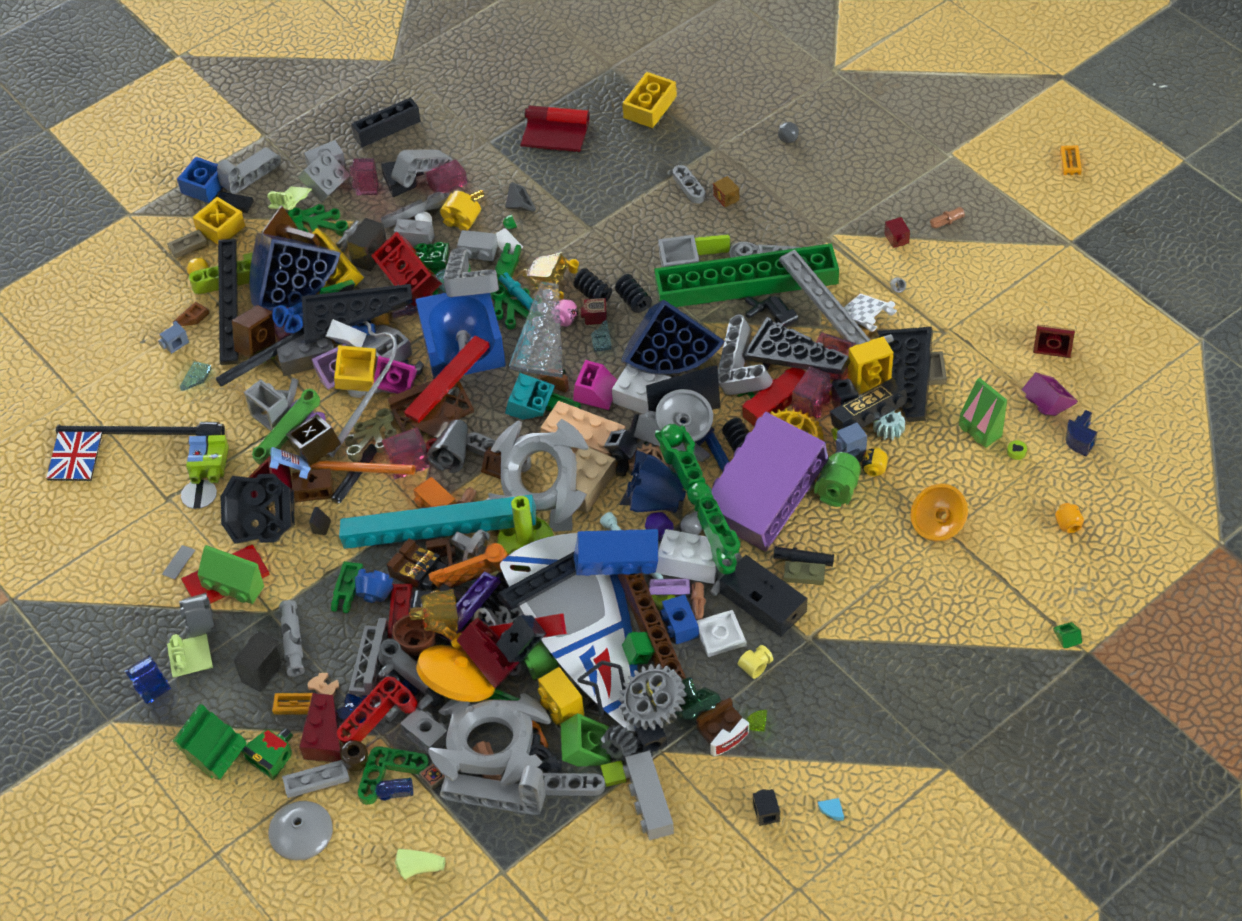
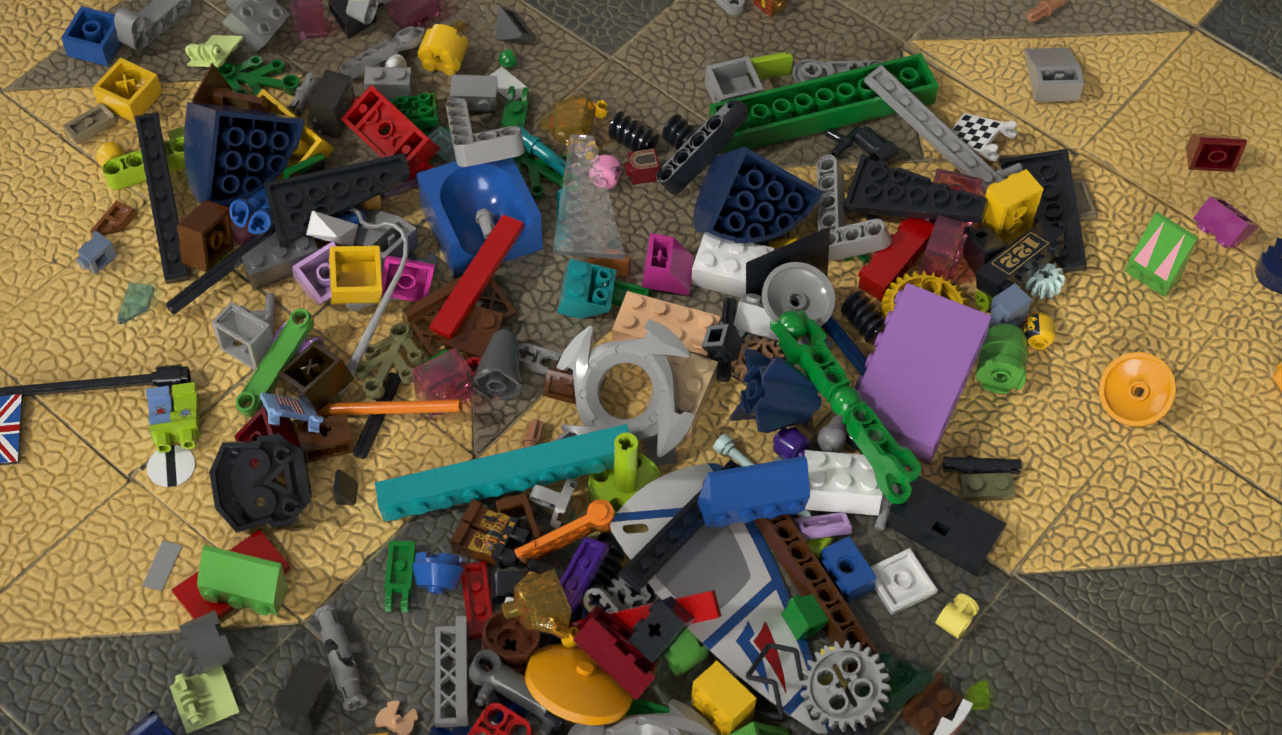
camera: 15 degrees left, 5 degrees up
black tile [218,192,254,213] -> none
orange brick [413,477,456,508] -> none
clear light blue tile [591,320,612,352] -> none
nougat axle [690,582,706,620] -> none
dark red brick [884,217,910,248] -> none
light grey hinge [890,277,906,293] -> none
lime tile [1007,440,1027,460] -> none
none -> black piece [656,100,749,195]
none -> light grey slope [1024,48,1084,102]

